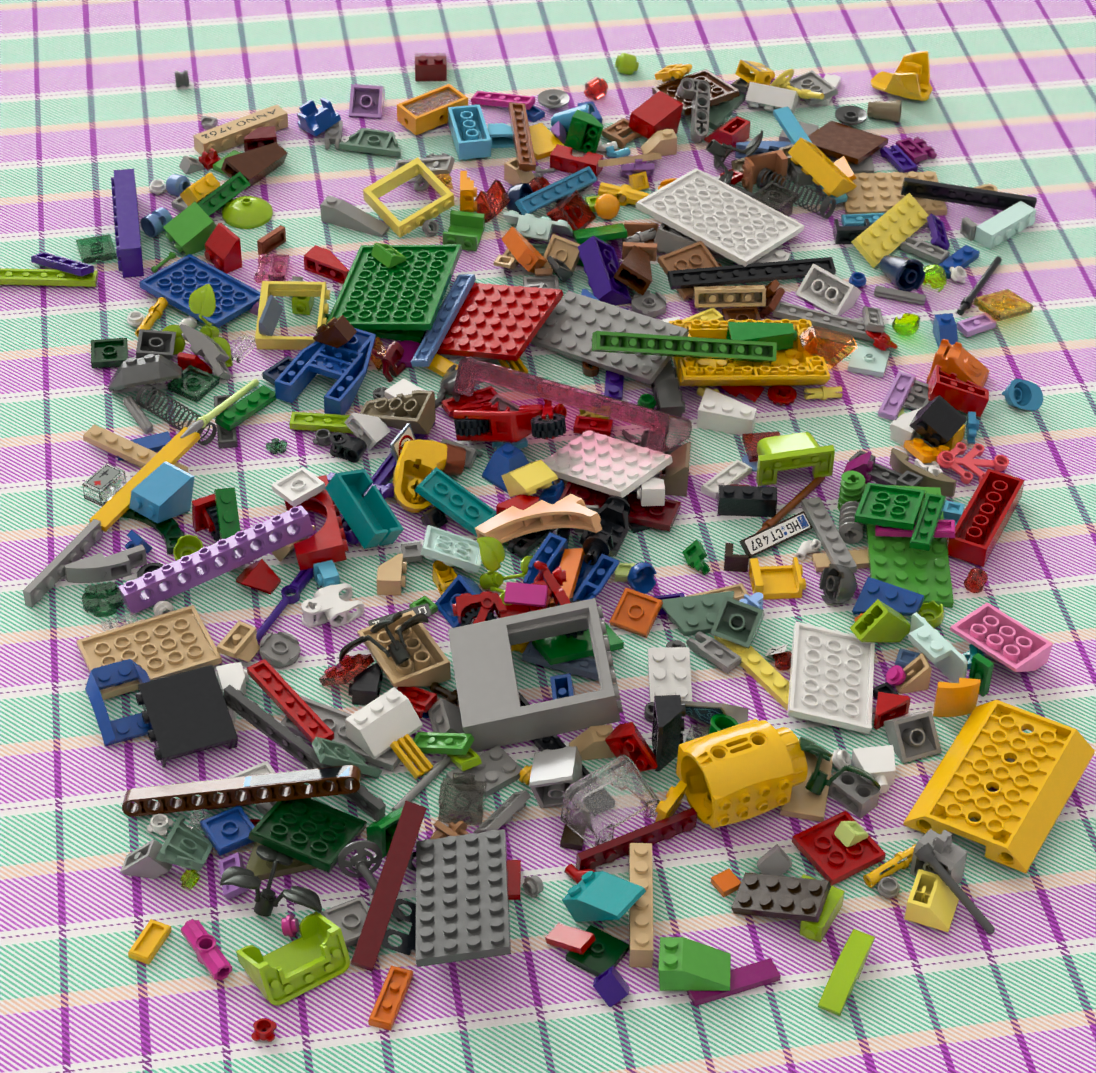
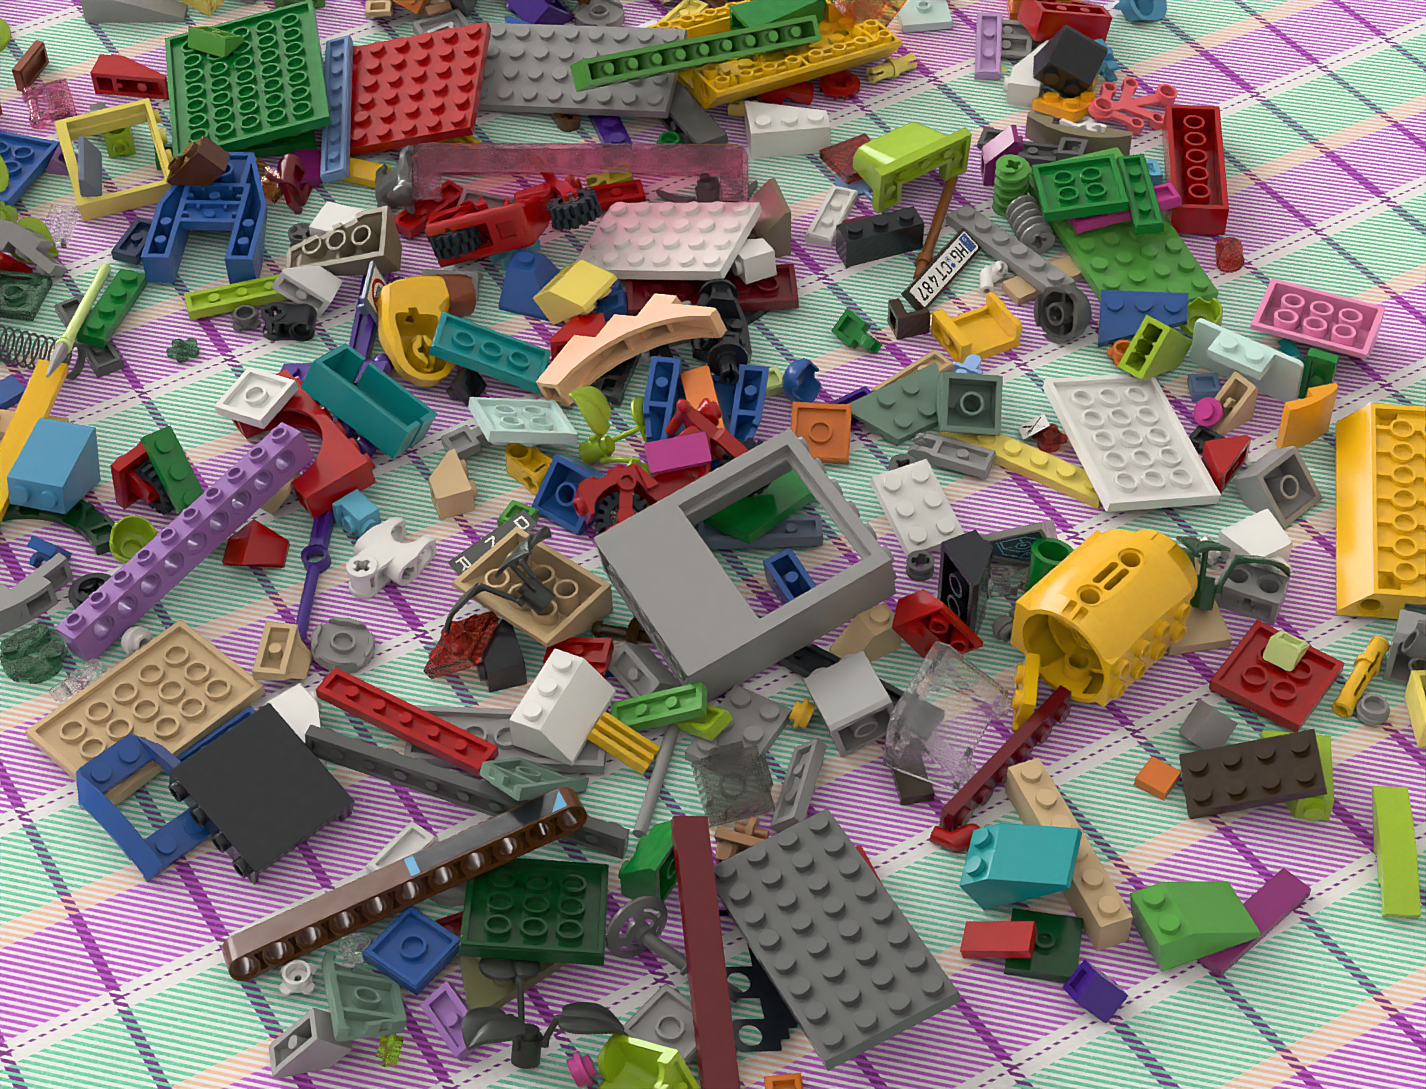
camera: 20 degrees left, 5 degrees up
light grey plate [523,875,544,897] -> none

